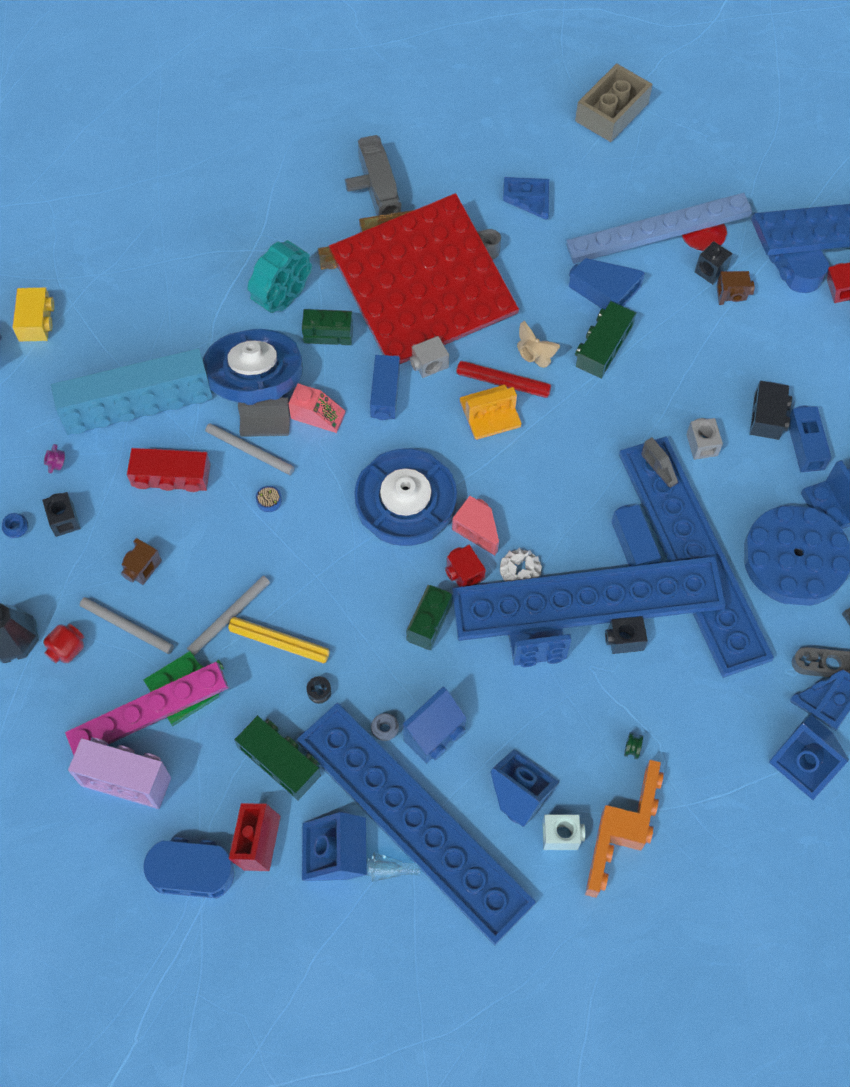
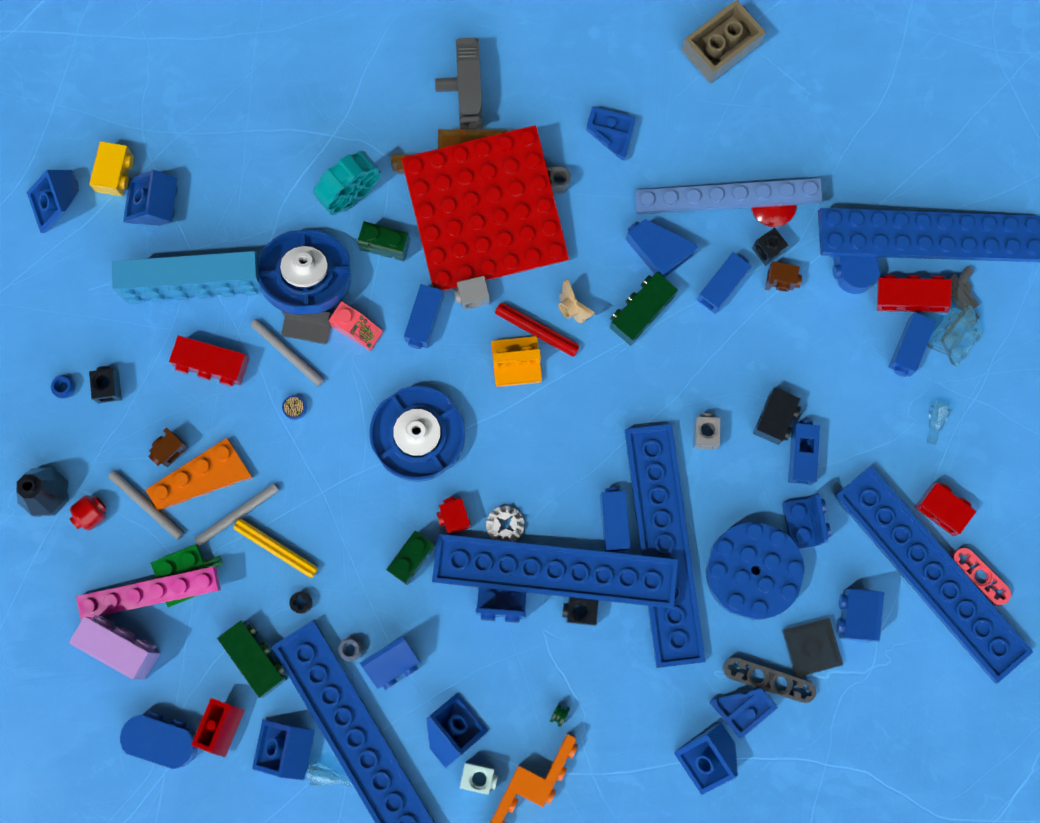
camera: 10 degrees right, 15 degrees up
magenta plate [44,444,65,473] -> none
coral slope [452,496,499,556] -> none
dark grey tile [641,437,678,488] -> none
none -> blue slope [123,170,178,226]
none -> orange wing [146,438,253,511]
none -> blue brick [697,252,751,314]

